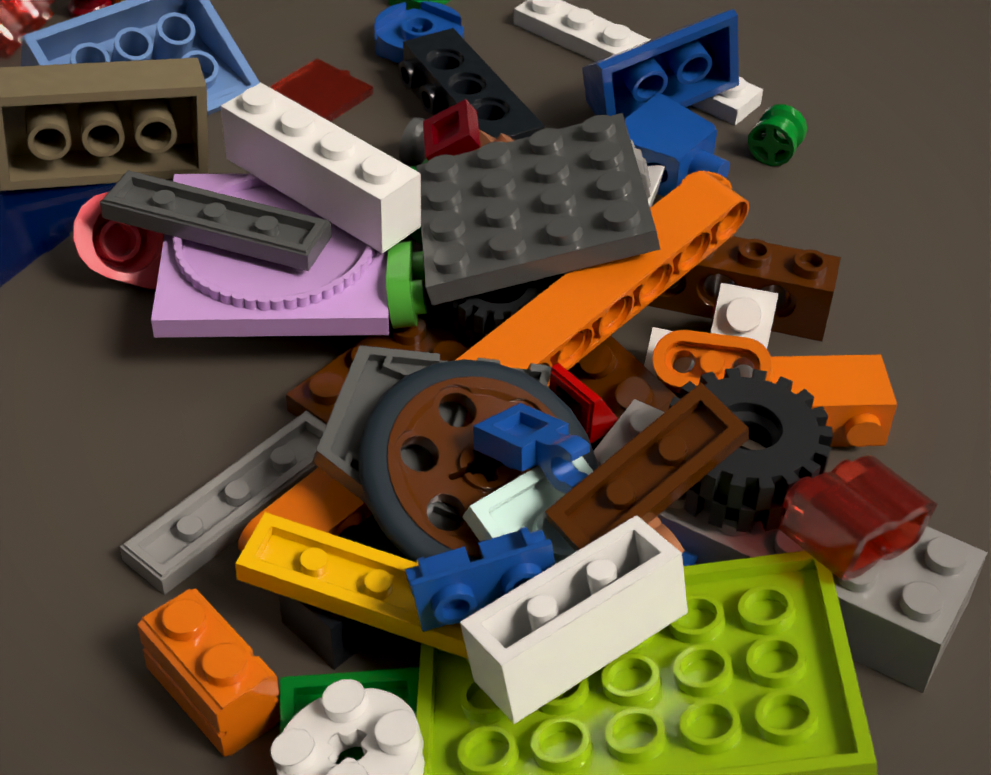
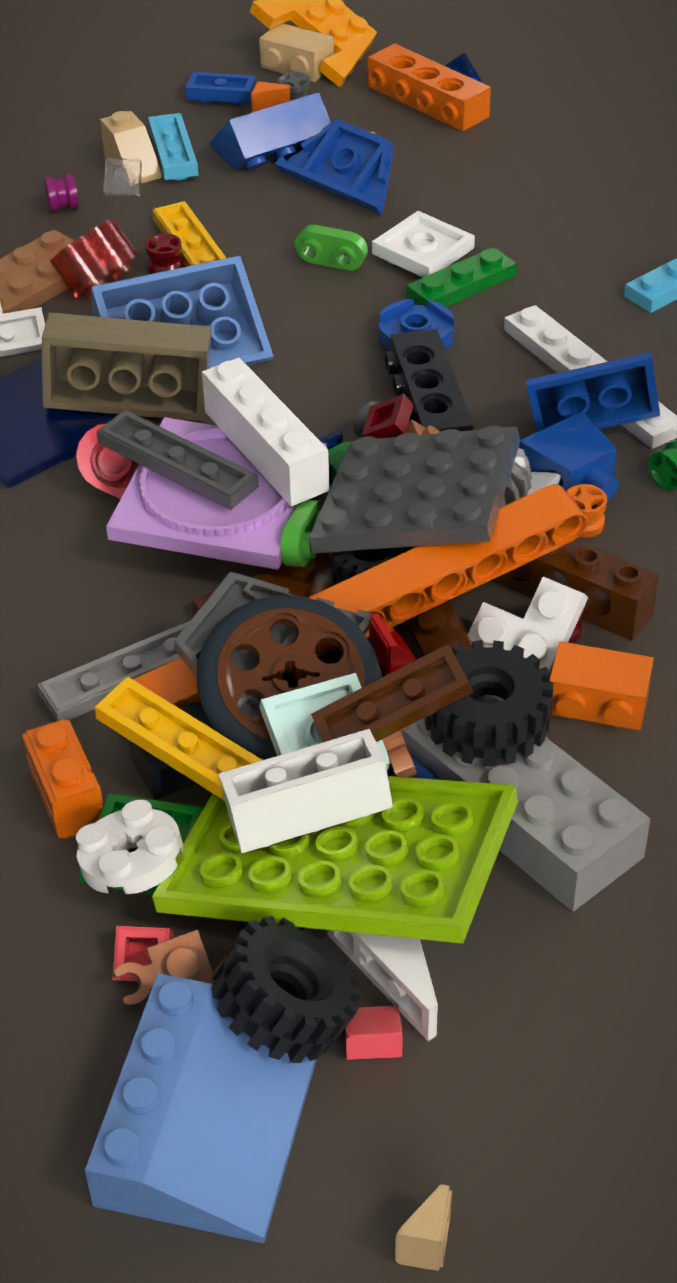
camera: 20 degrees right, 0 degrees up
clear red piece [270,58,373,122] -> none
blue hinge [405,526,555,632] -> none
blue plate [473,403,590,493] -> none
orange plate [652,330,773,393] -> none
clear red brick [778,455,938,581] -> none

